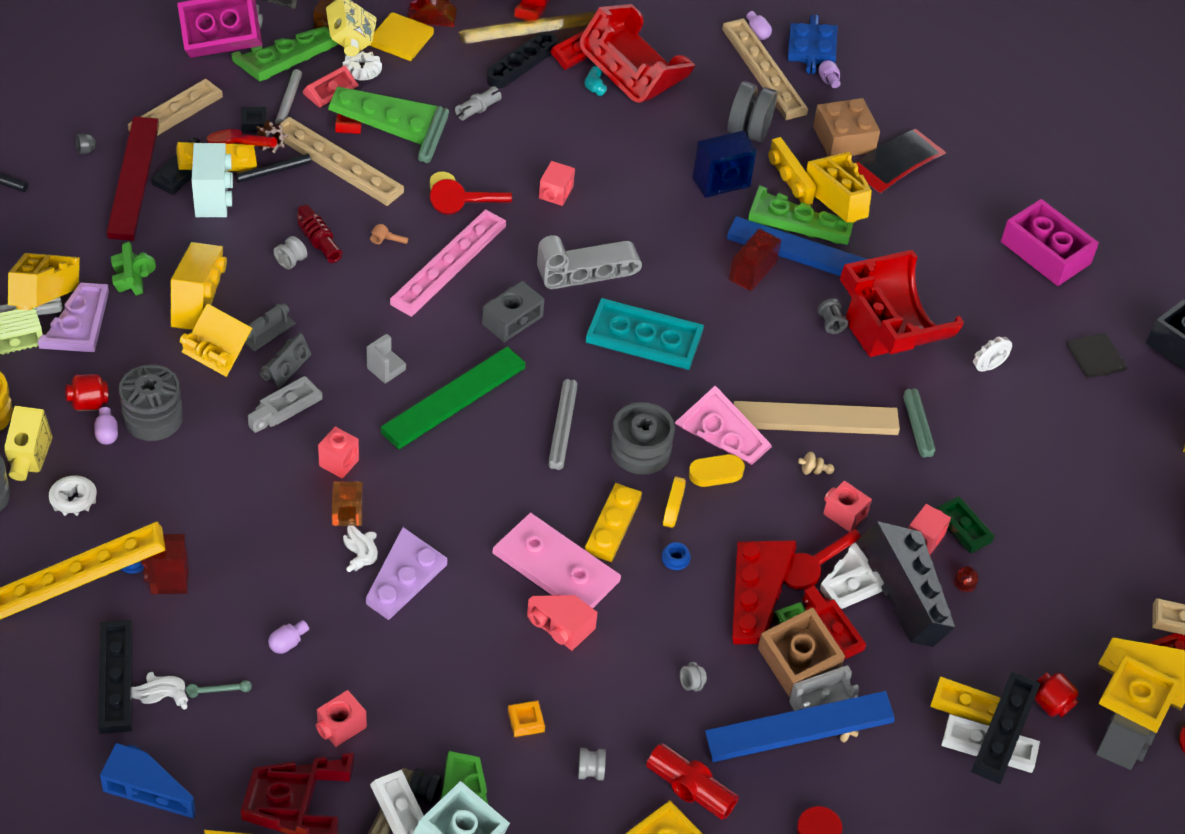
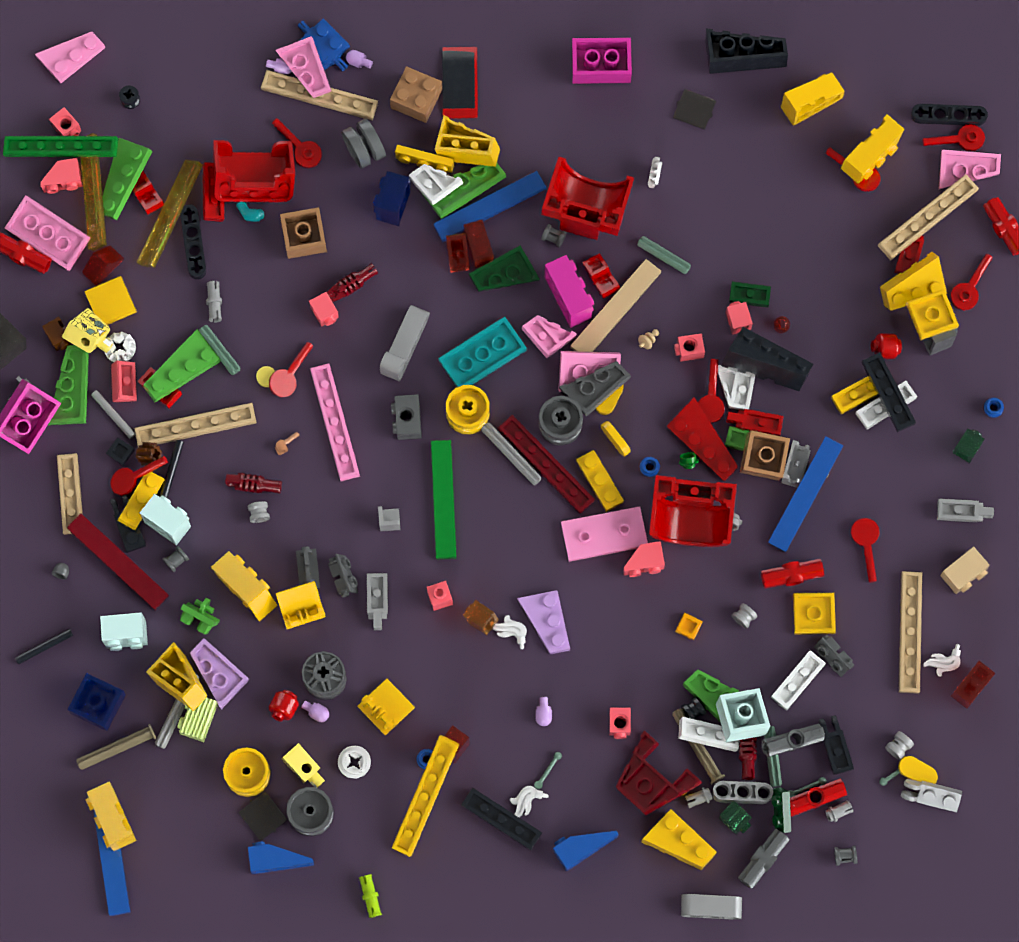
camera: 45 degrees left, 25 degrees up
none -> light aqua brick [100,613,148,651]
none -> dark grey bush [162,546,189,572]
none -> red piece [272,118,322,168]
none -> bright pink wing [275,36,331,98]
none -> medium nougat brick [280,207,327,259]
none -> dark red hinge [327,263,378,302]
none -> yellow hinge [357,679,415,736]
none -> white wing [409,164,463,205]
none -> clear red slope [446,233,470,272]
none -> yellow wheel [446,385,490,434]
none -> dark green wing [469,245,540,292]
none -> dark red tile [498,415,595,514]
none -> bright pink wing [522,315,577,358]
none -> dark pink brick [544,255,594,328]
none -> dark grey wing [559,361,631,417]
none -> red slope [582,253,620,298]
none -> red piece [649,475,737,547]
none -> green plate [679,452,699,469]

